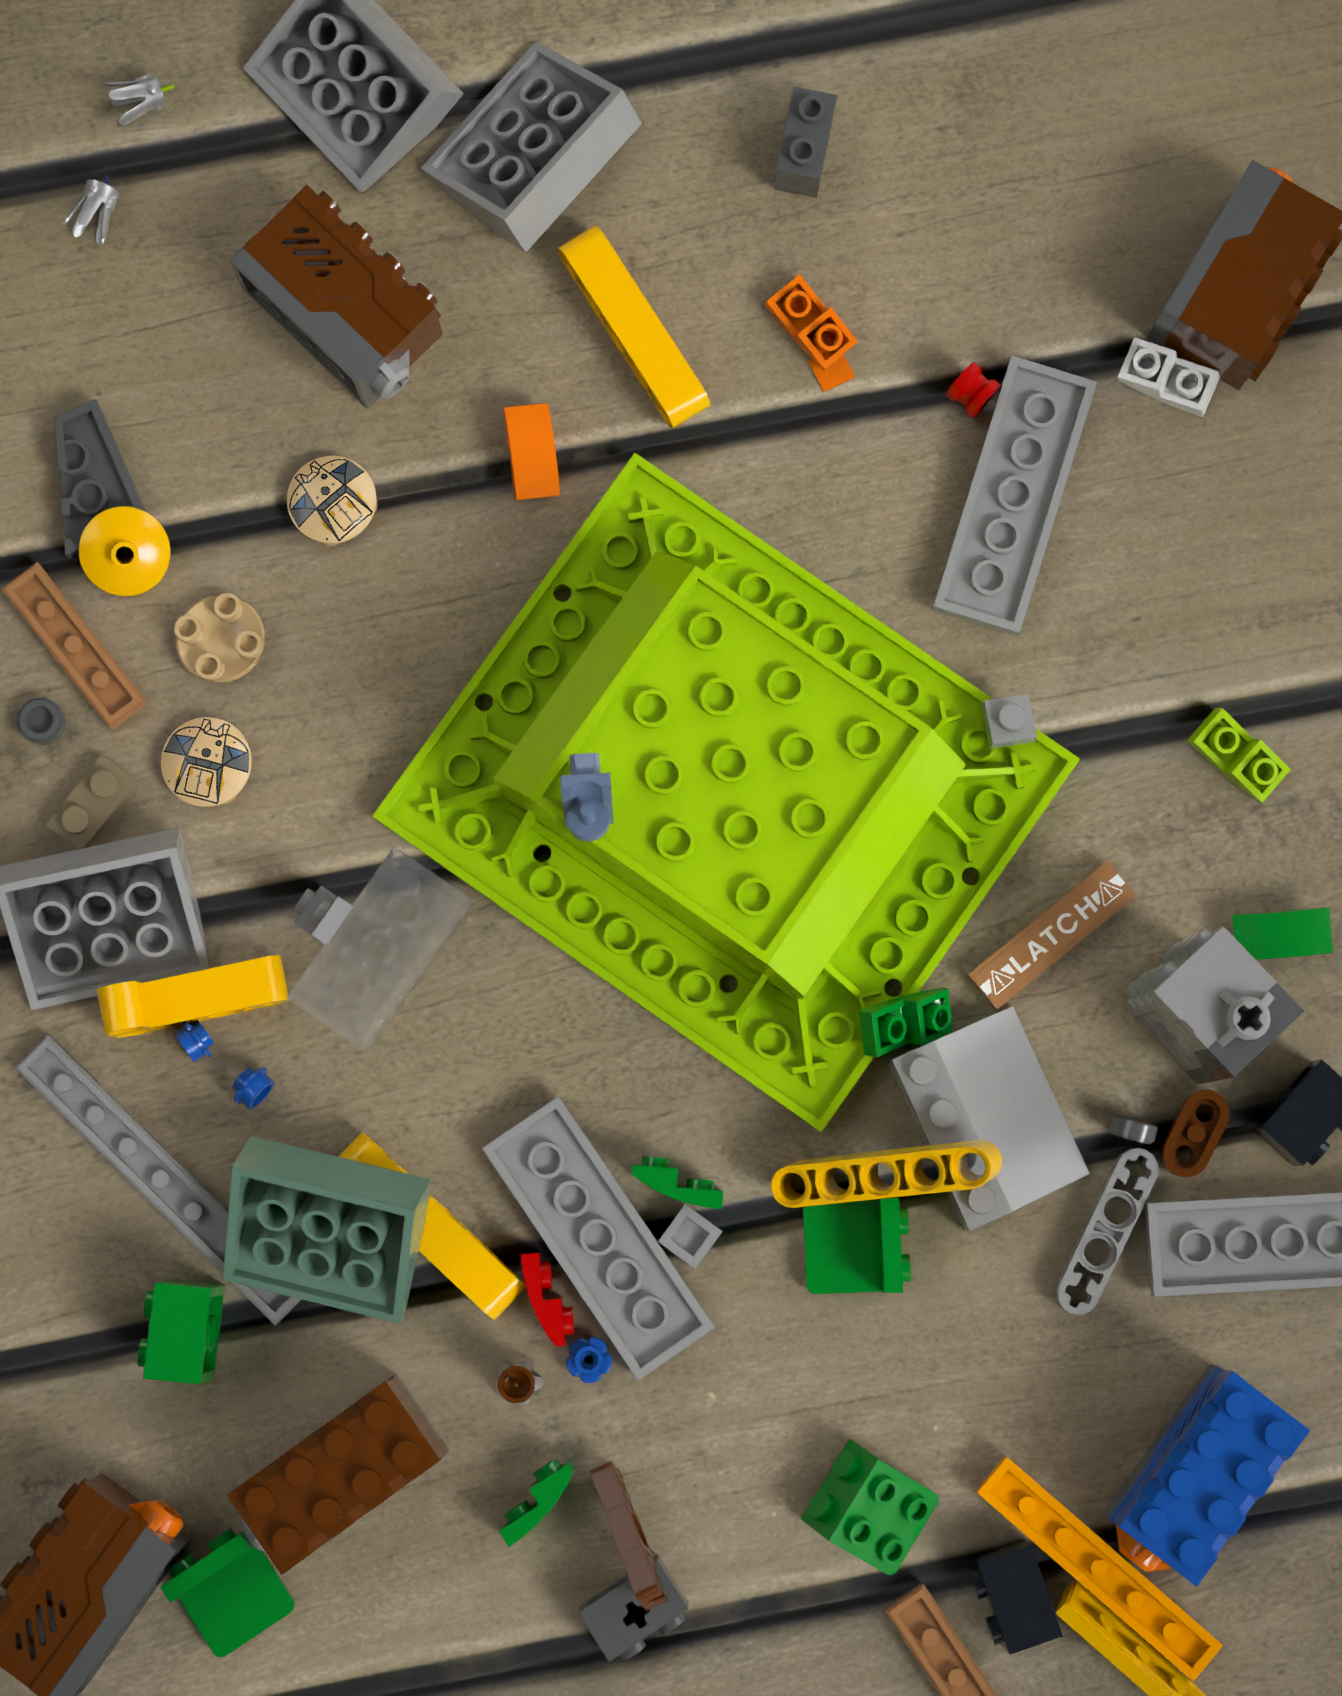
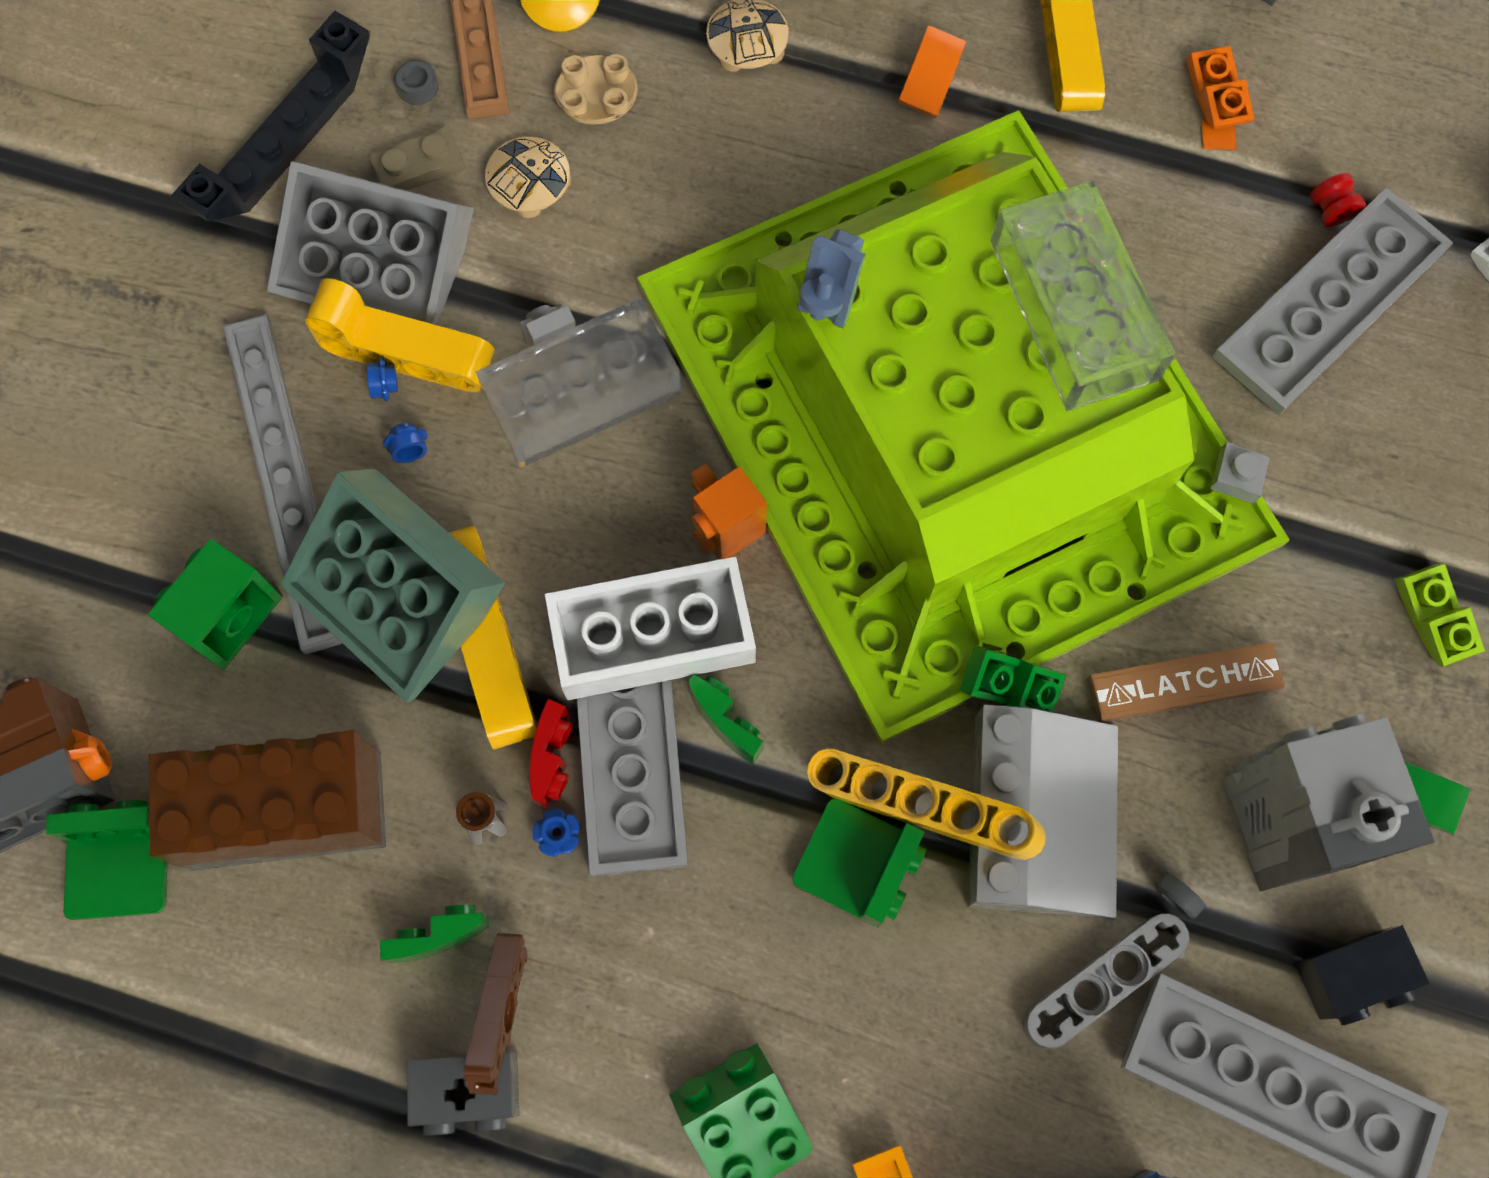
camera: 30 degrees right, 10 degrees down
light grey plate [658,1204,723,1269] -> none
reddish brown plate [1160,1090,1230,1178] -> none
none -> white brick [545,557,756,700]
none -> orange brick [690,463,767,560]
none -> clear brick [990,181,1176,411]

